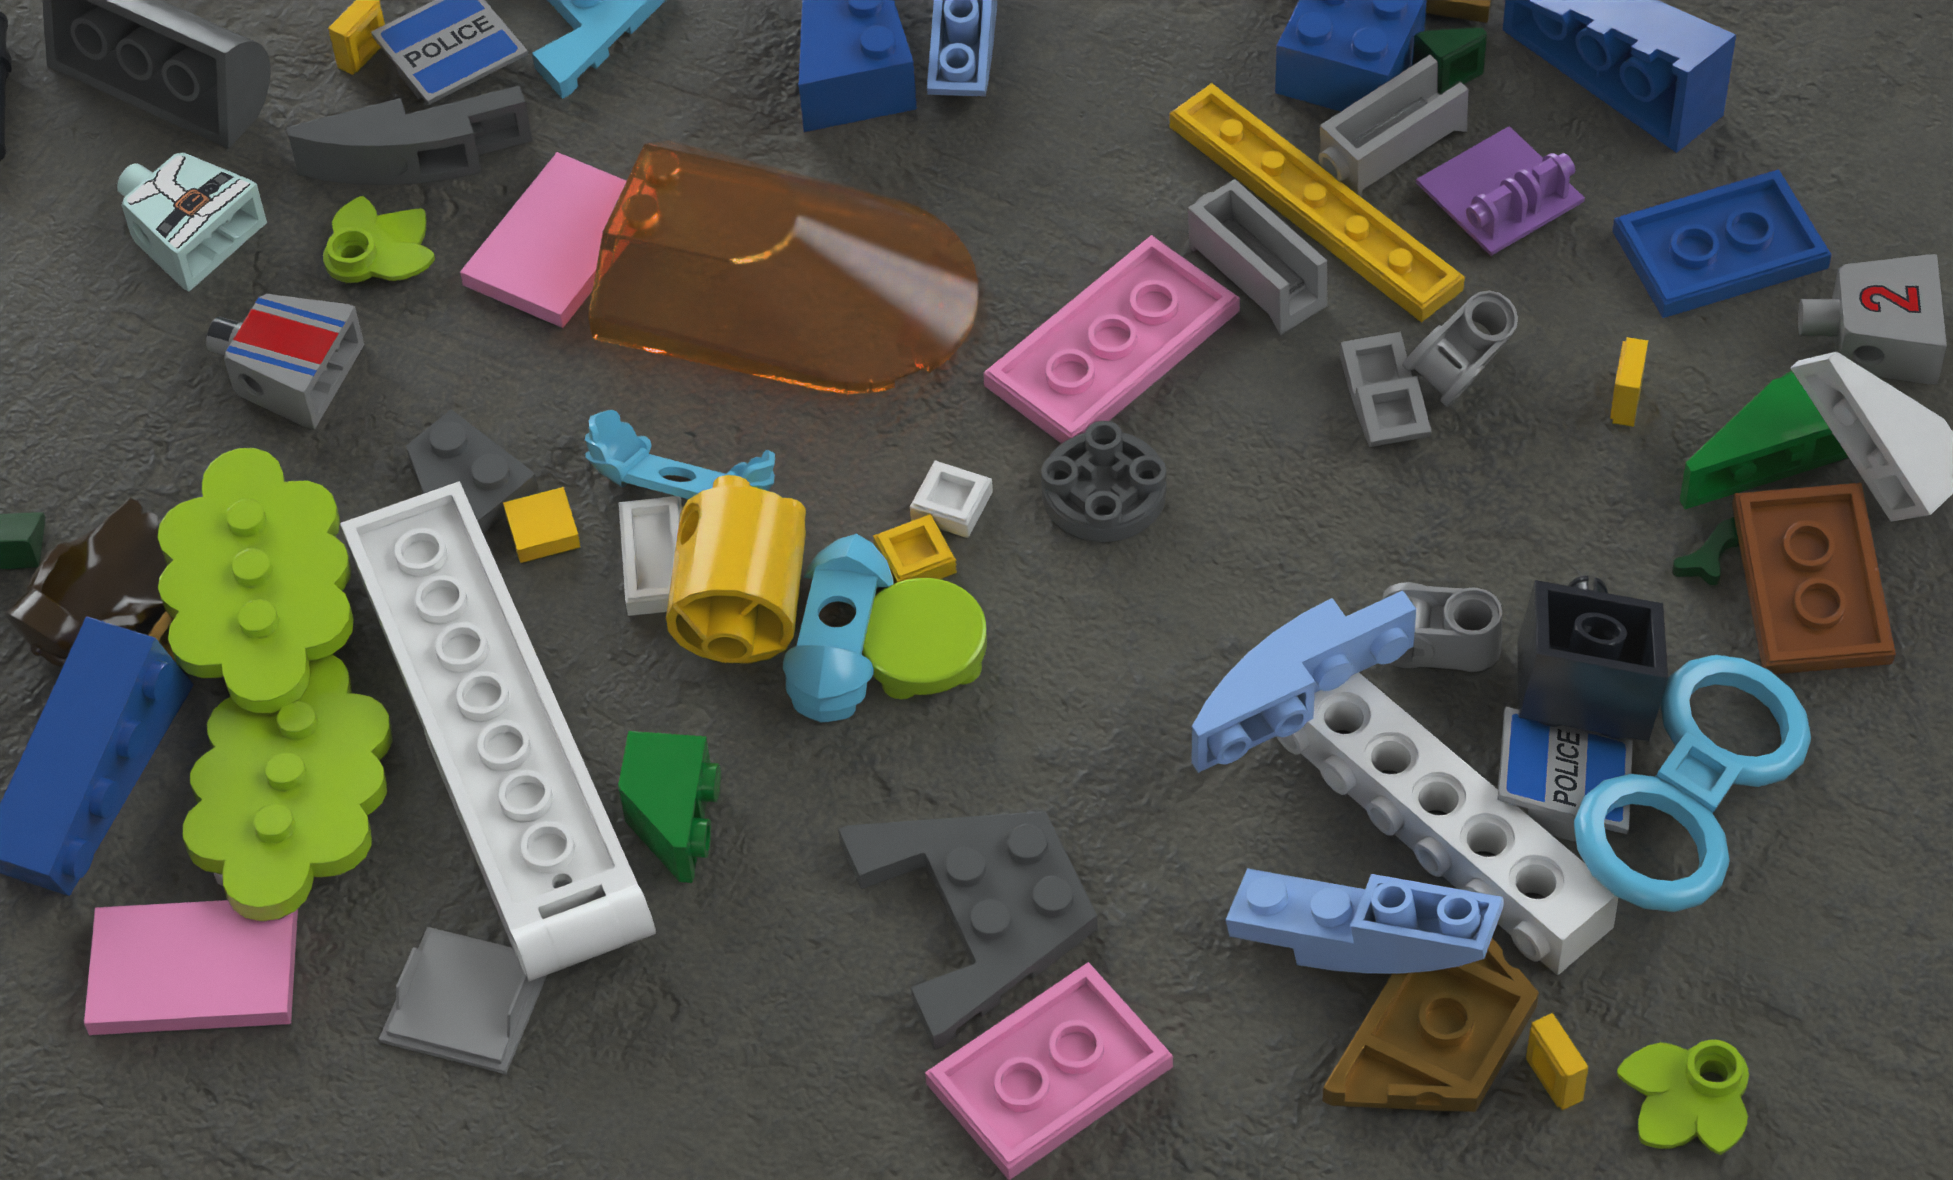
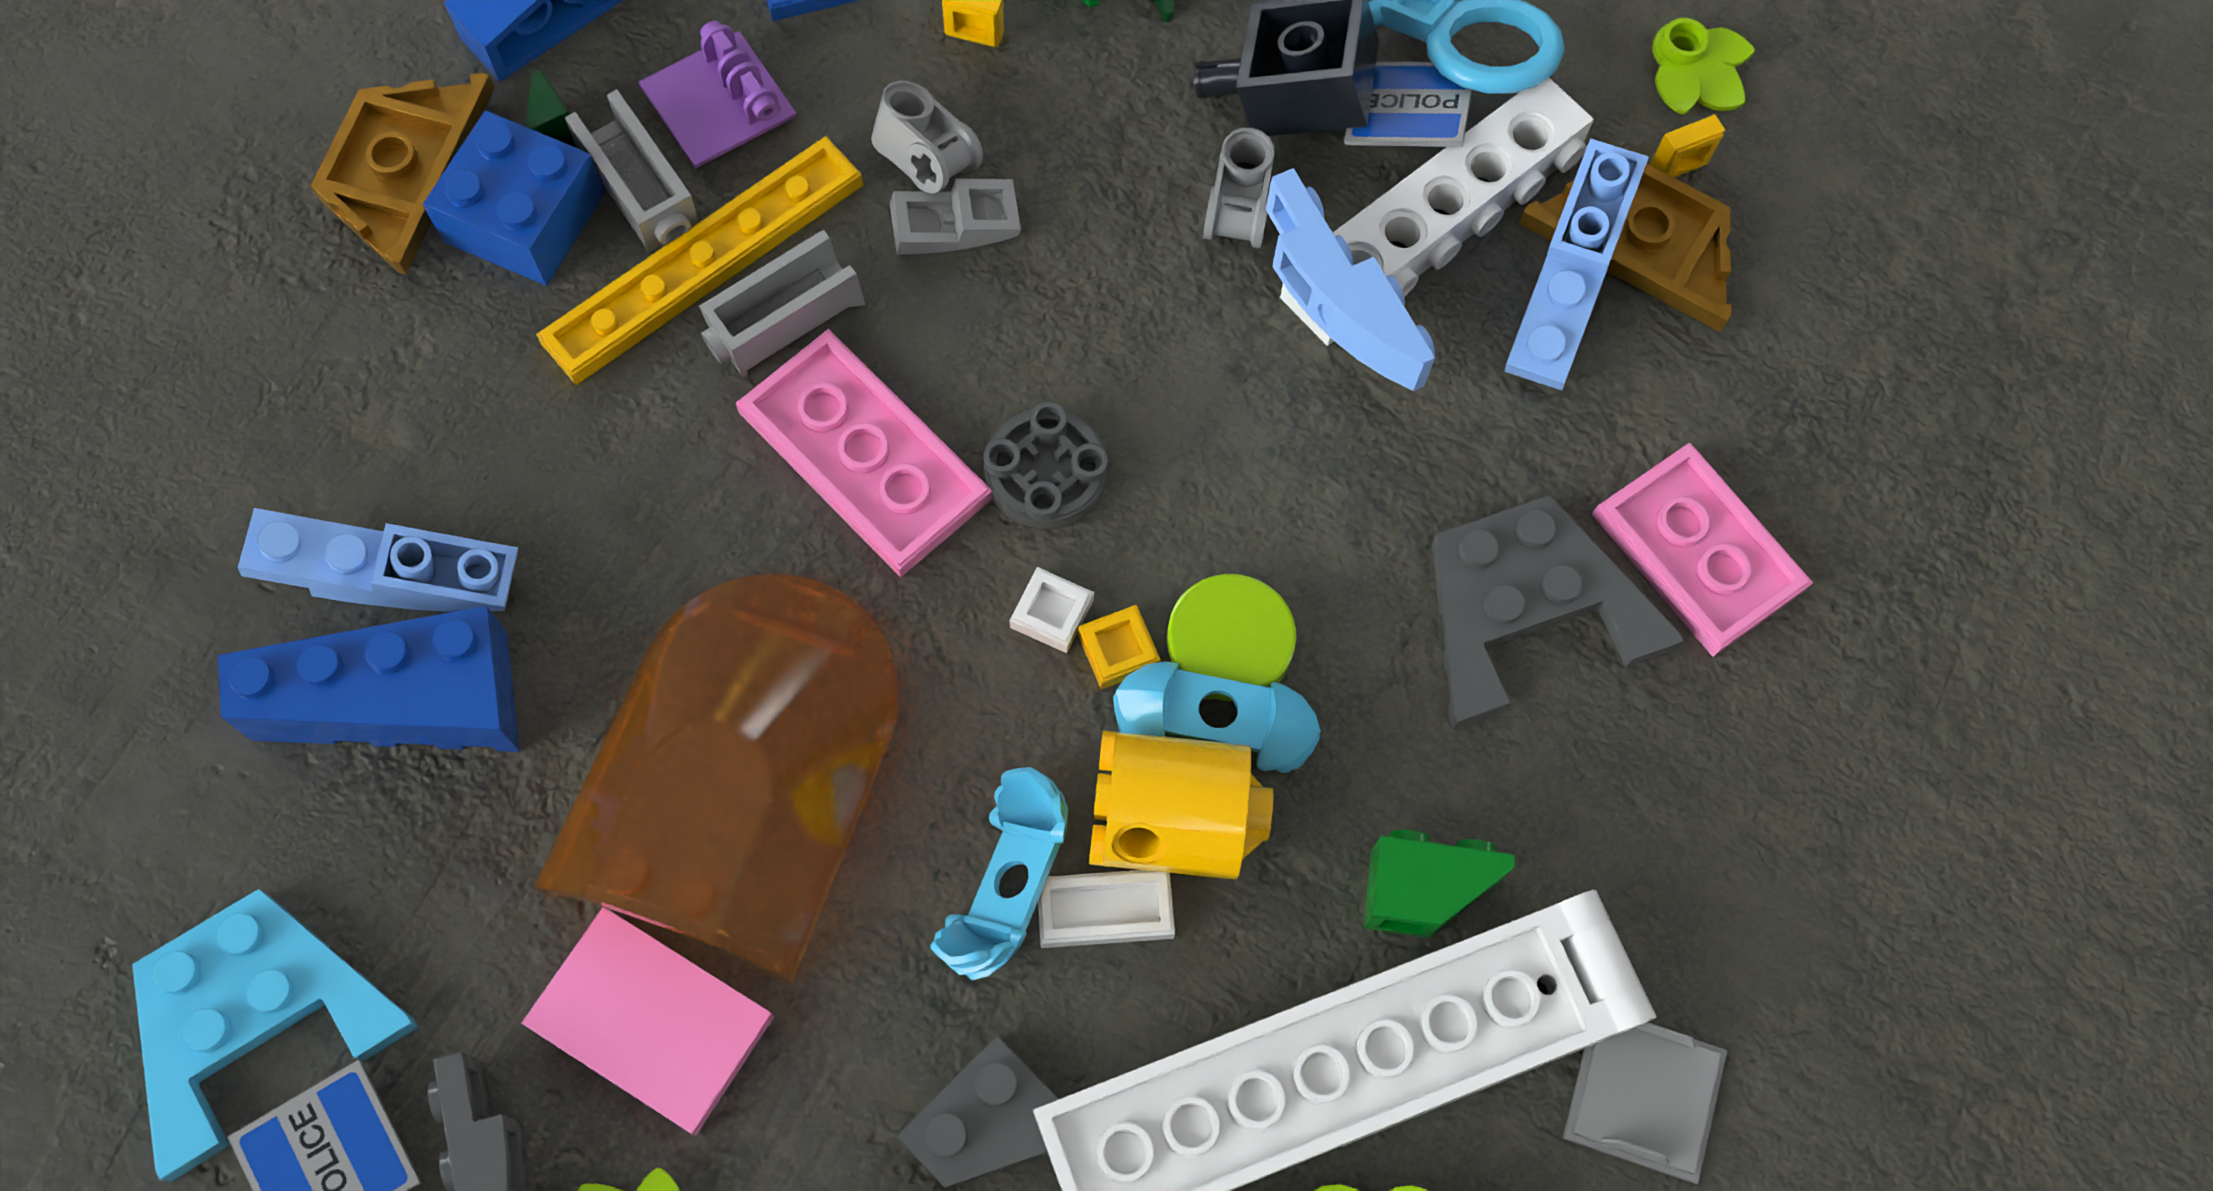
camera: 95 degrees left, 15 degrees up
yellow tile [503,487,581,563] -> none

